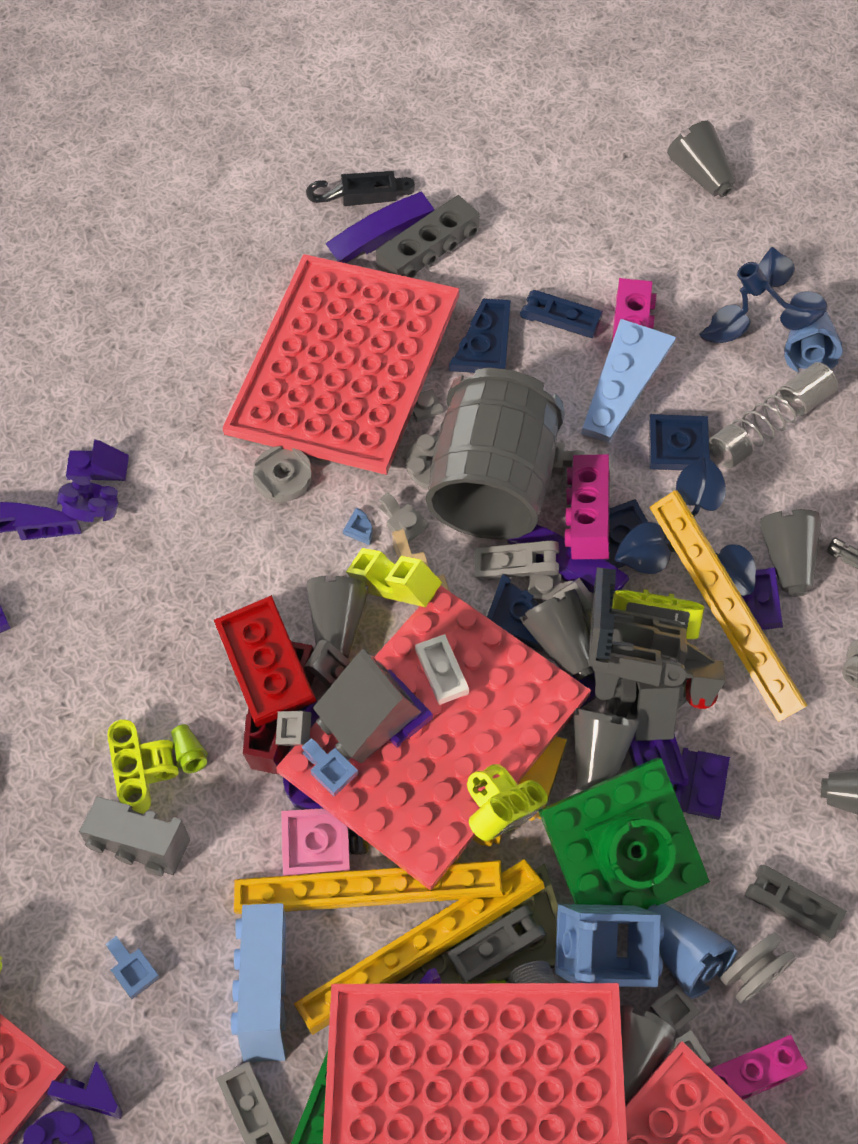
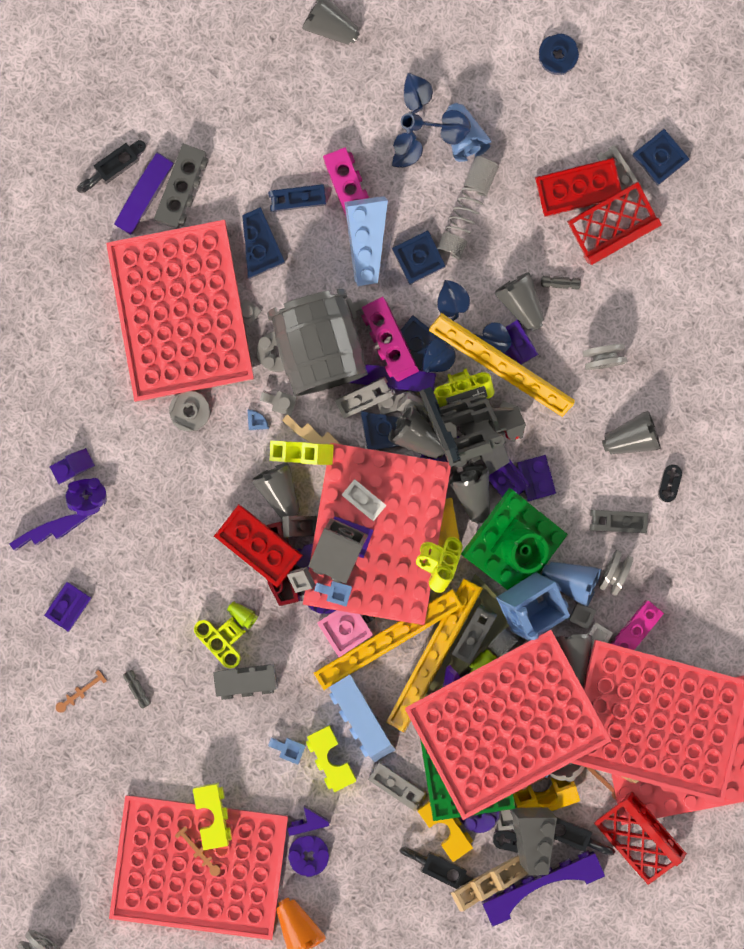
camera: 25 degrees left, 25 degrees up
none -> neon yellow arch [306,725,357,792]

